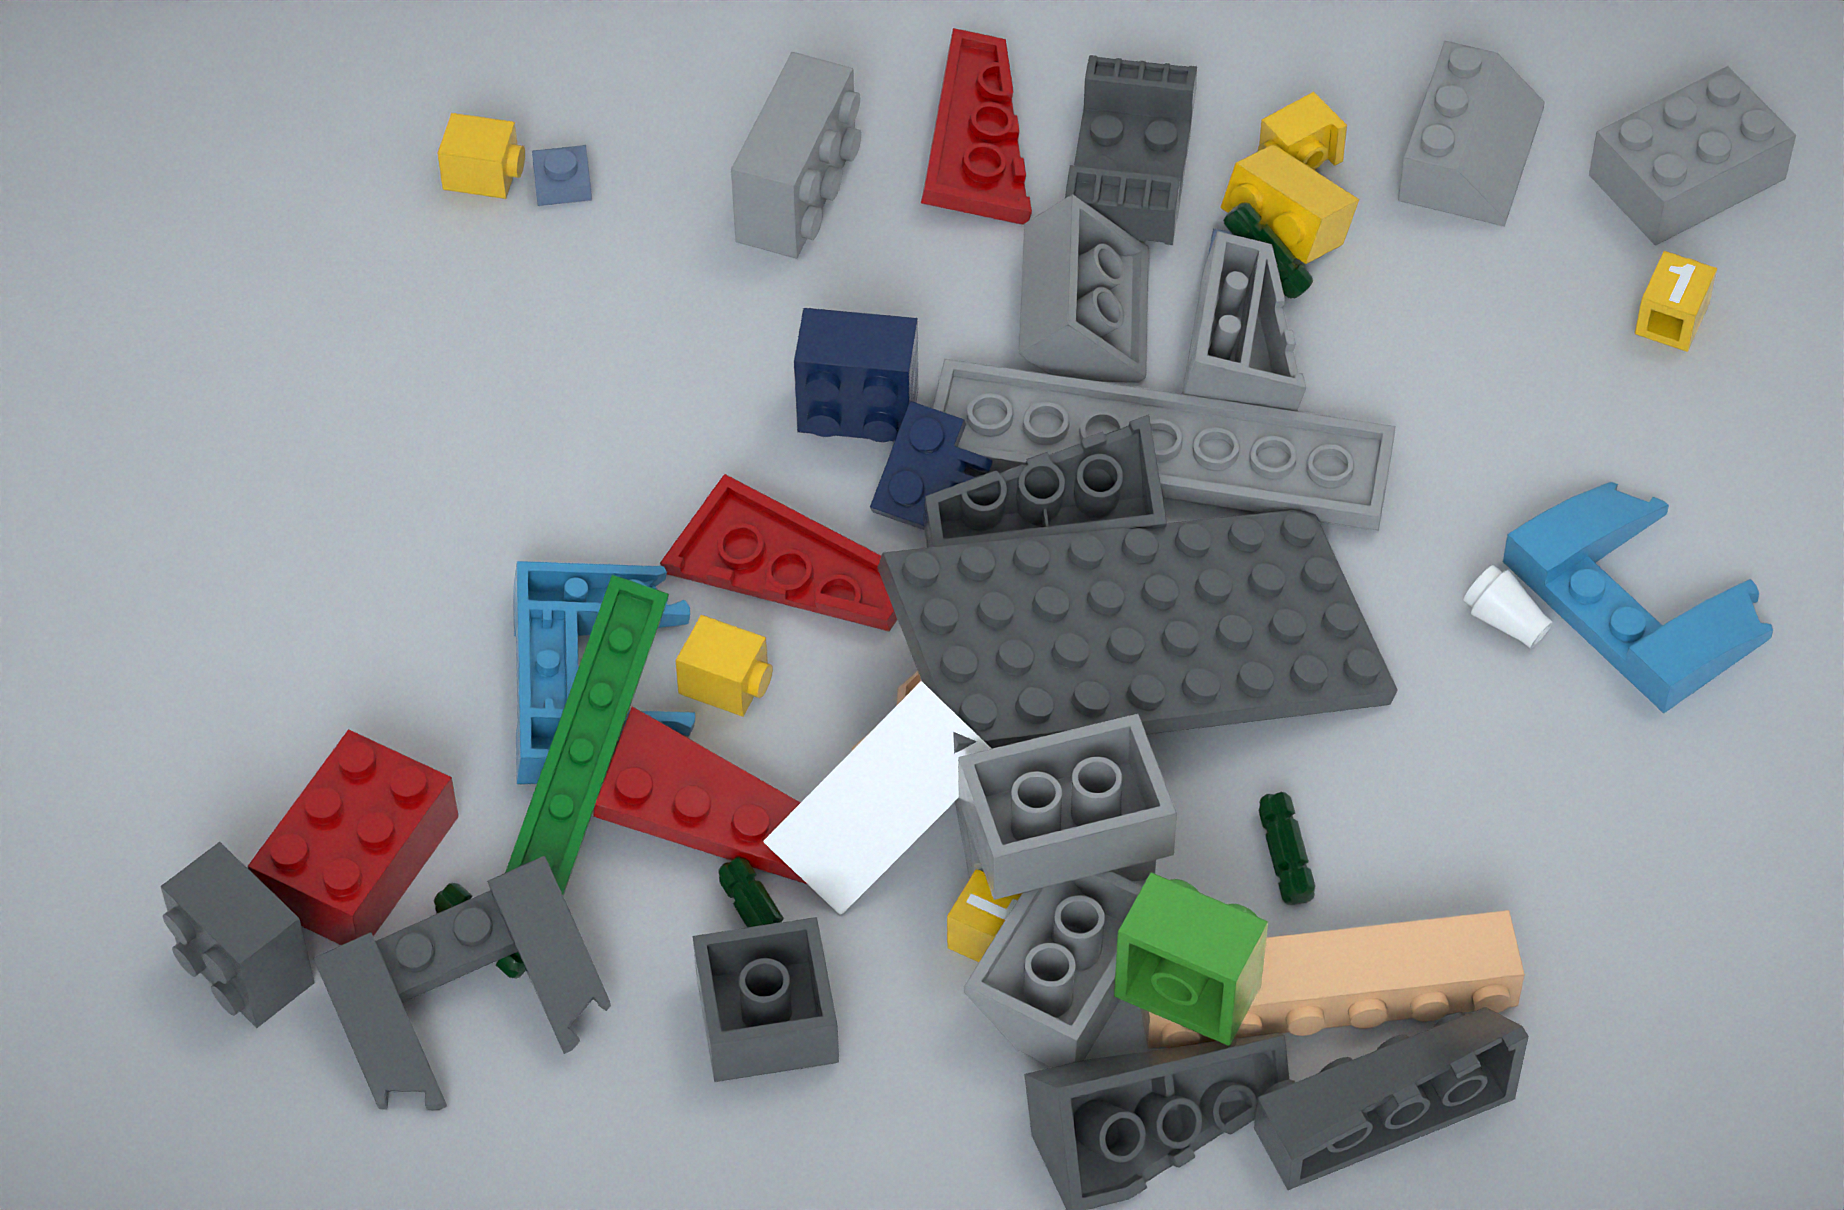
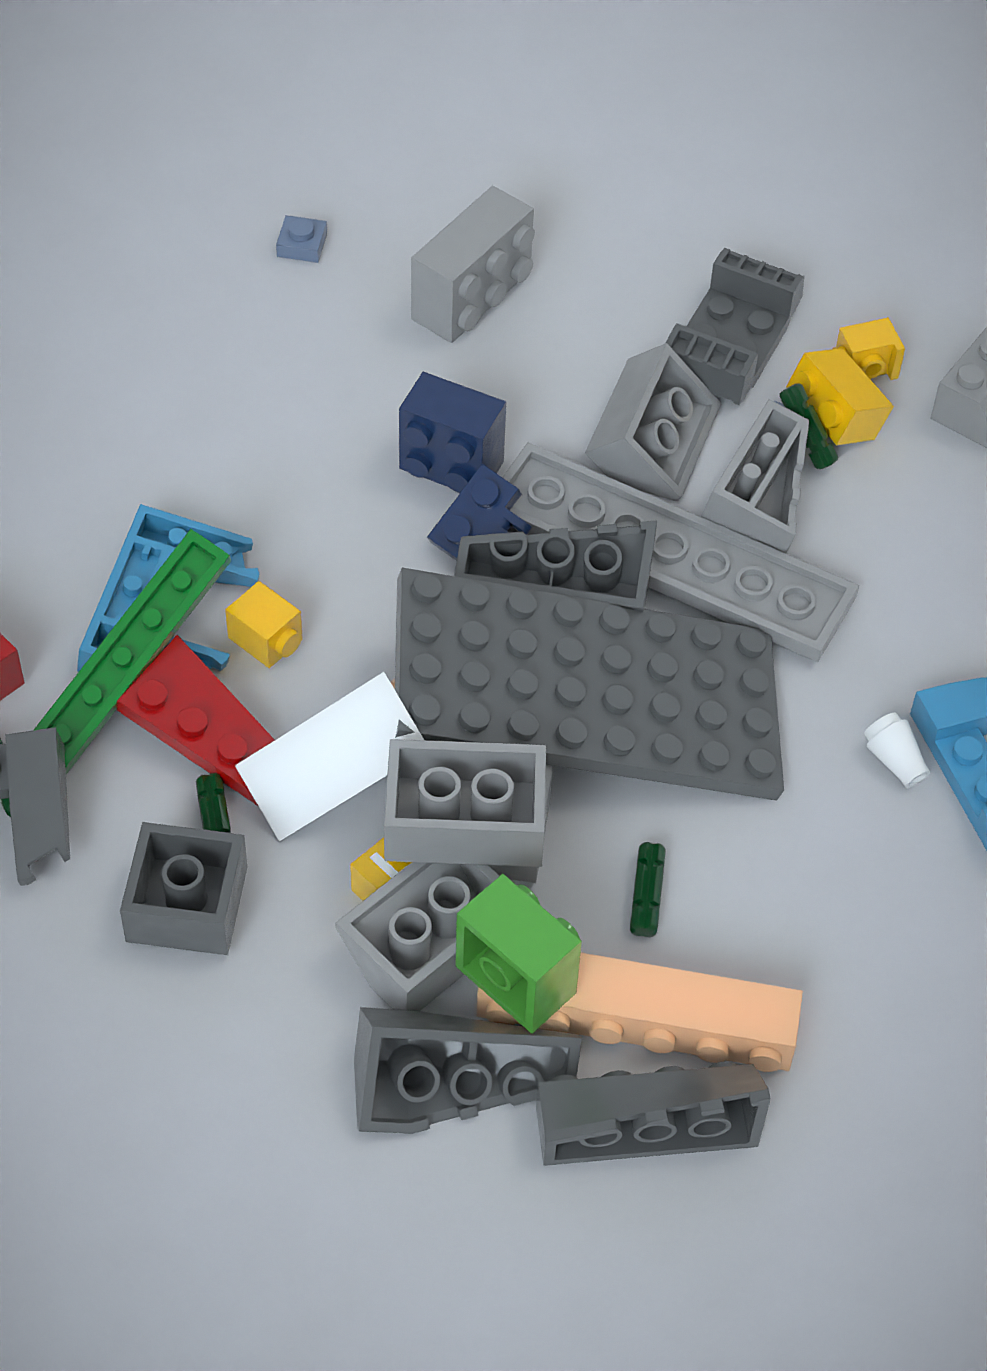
camera: 15 degrees right, 0 degrees up
yellow brick [437,113,525,199] -> none
red wing [660,474,898,631] -> none
red wing [921,28,1032,225] -> none

